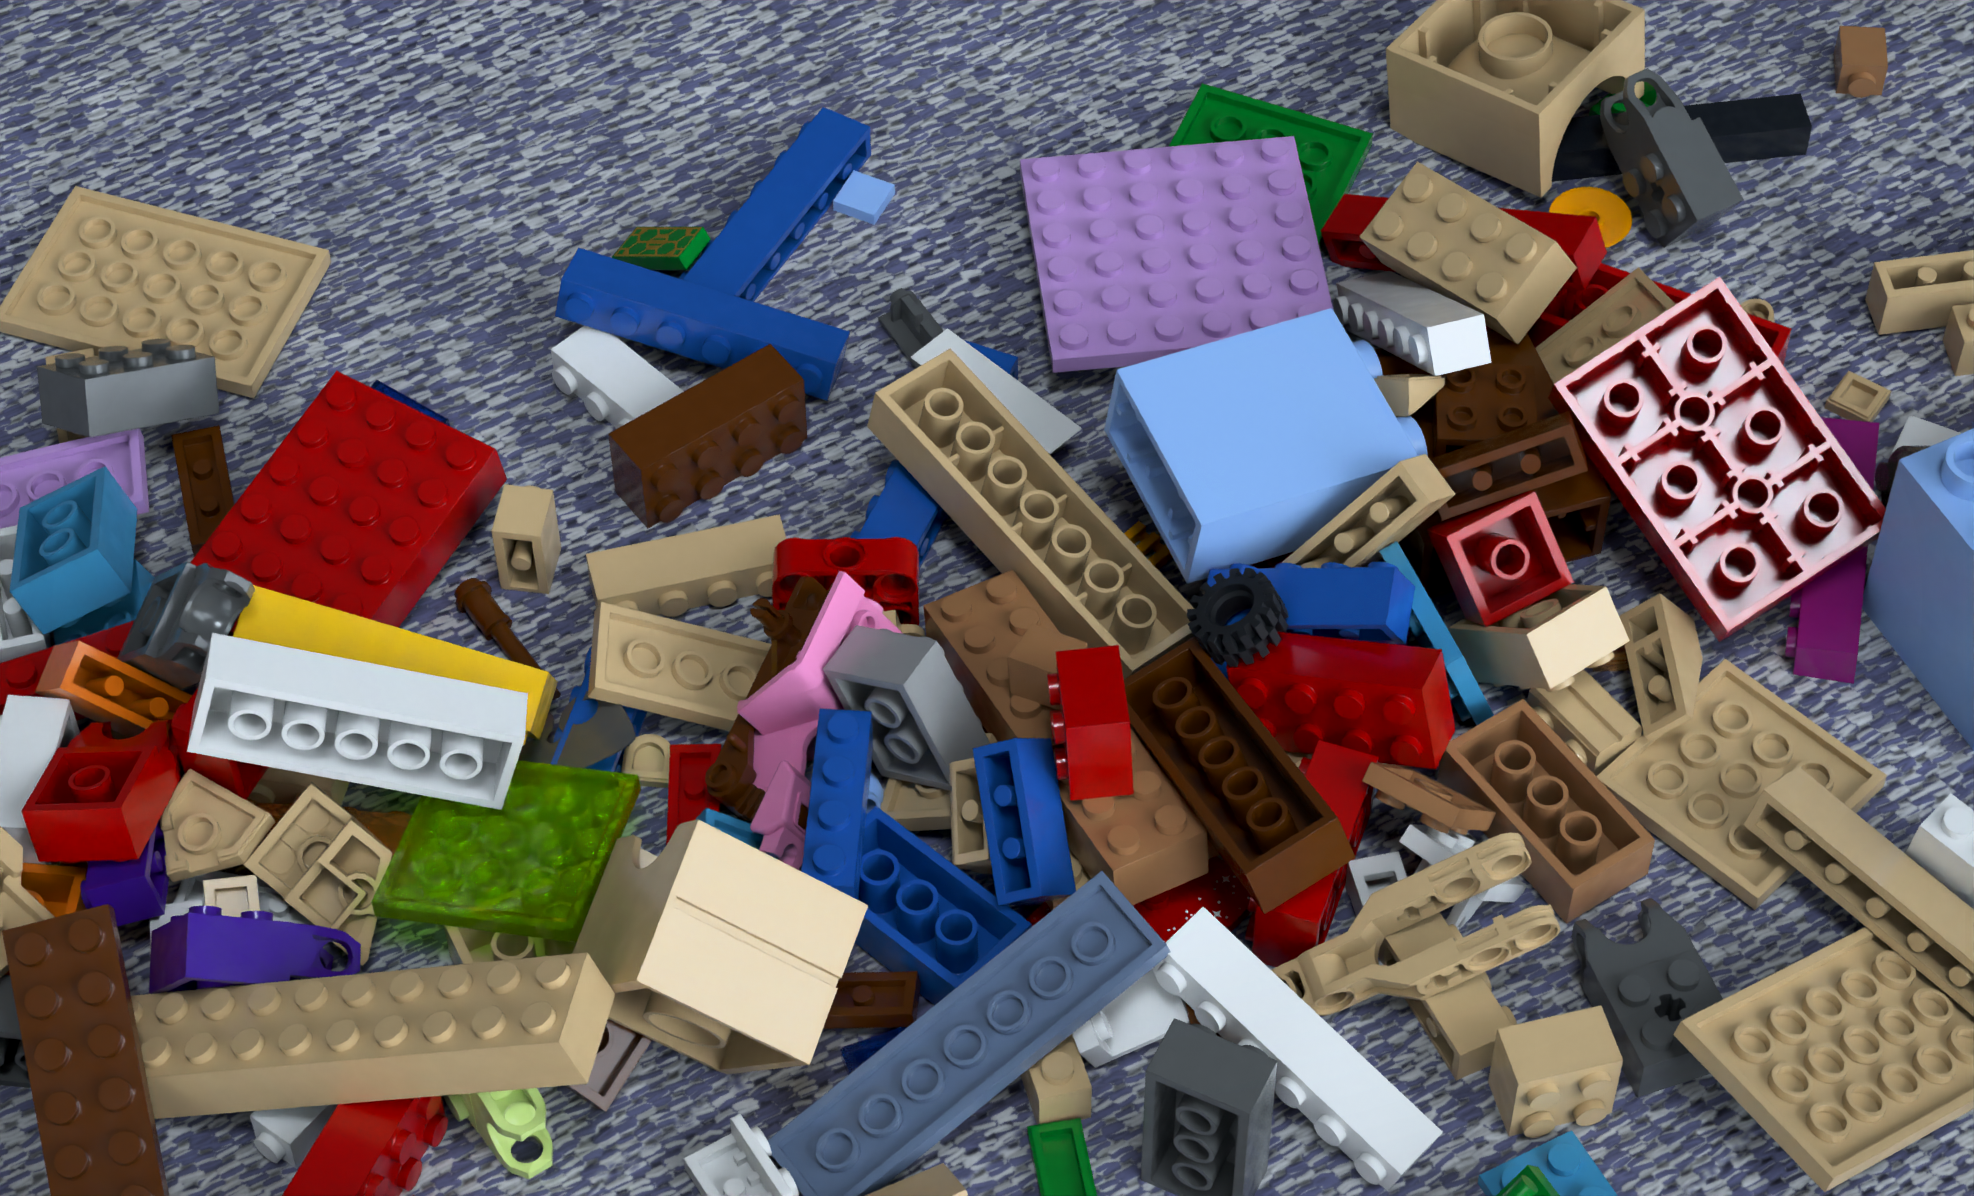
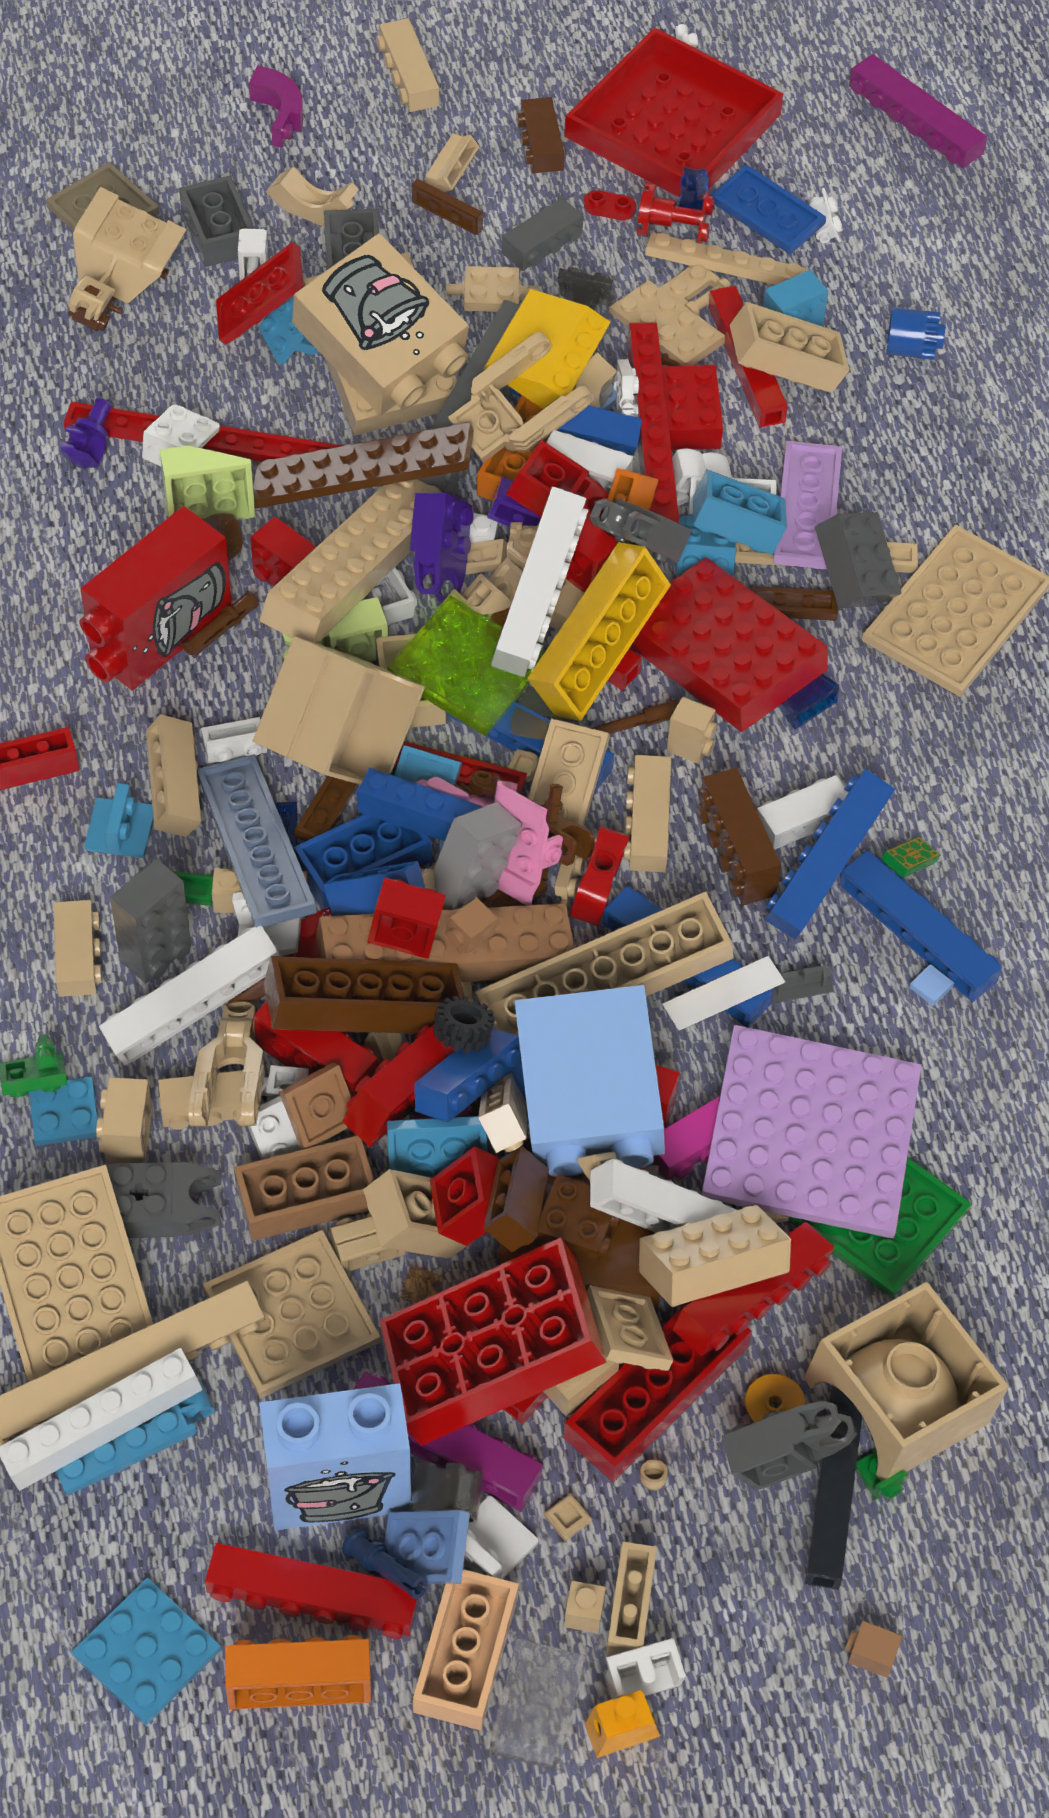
camera: 105 degrees right, 5 degrees up
tan slope [1619,593,1703,741] -> none

